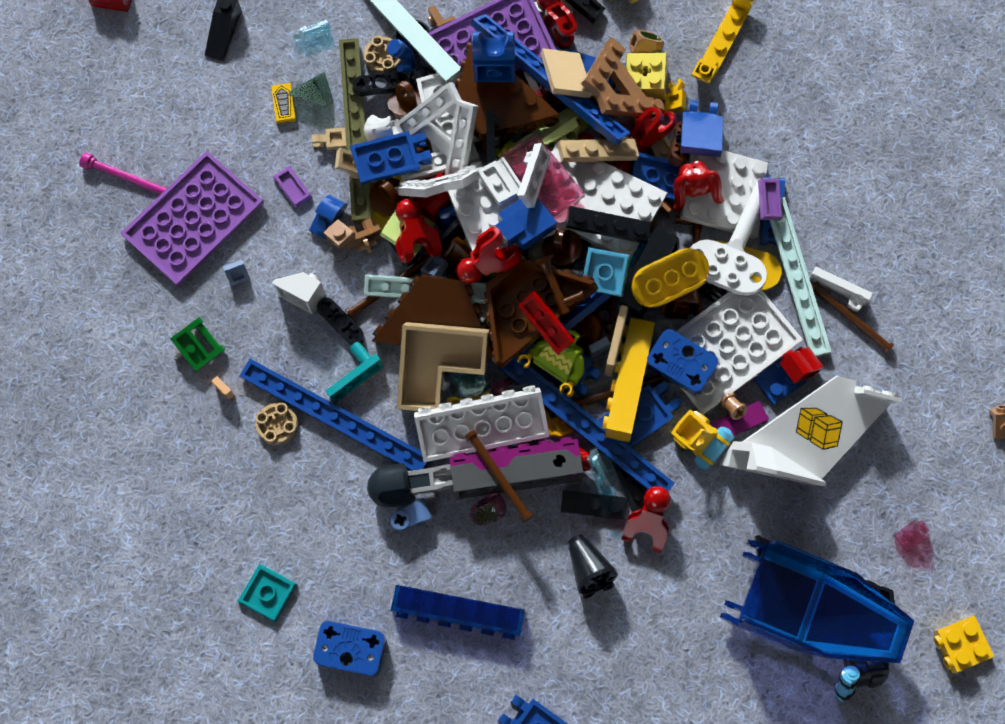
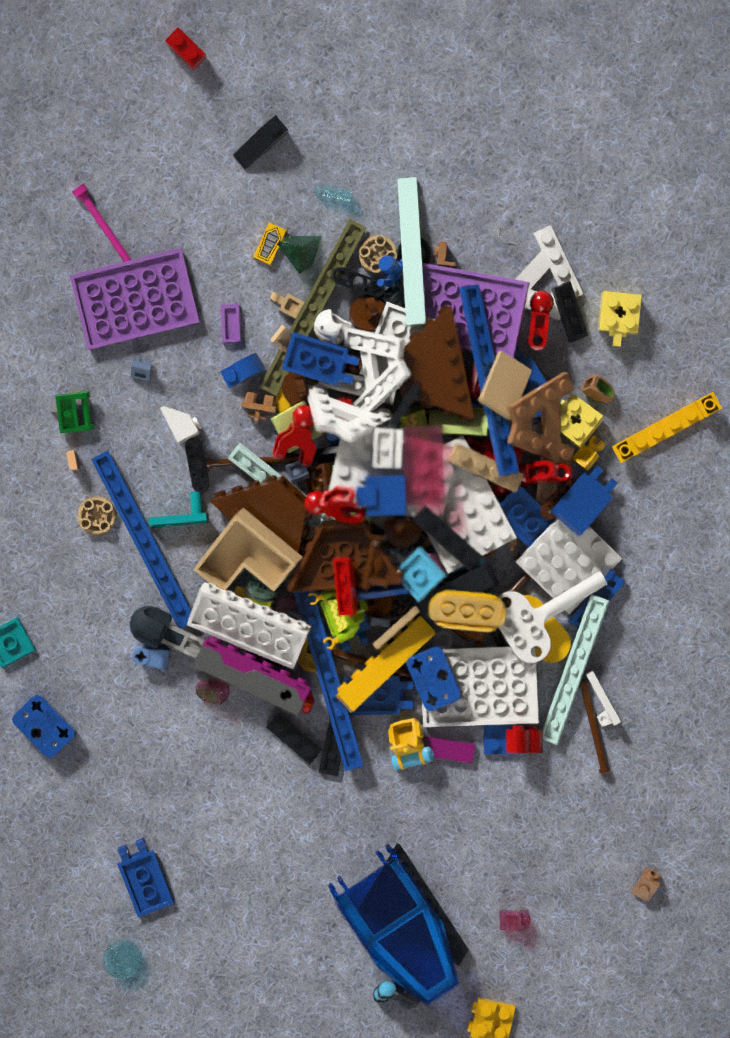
camera: 30 degrees right, 15 degrees up
medium nougat bracket [323,219,356,249] -> none
clear blue brick [390,585,525,641] -> none
reddish brown bar [465,430,534,523] -> none
blue brick [472,32,515,82] -> none
white hinge [517,143,551,208] -> none
black cone [568,534,618,599] -> none
clear light blue tile [586,447,614,489] -> none
piece [621,486,671,553] -> none
red hair [673,161,724,212] -> none
white piece [720,376,903,487] -> none
medium nougat bush [720,392,747,420] -> none
medium lavender tile [758,178,782,220] -> none

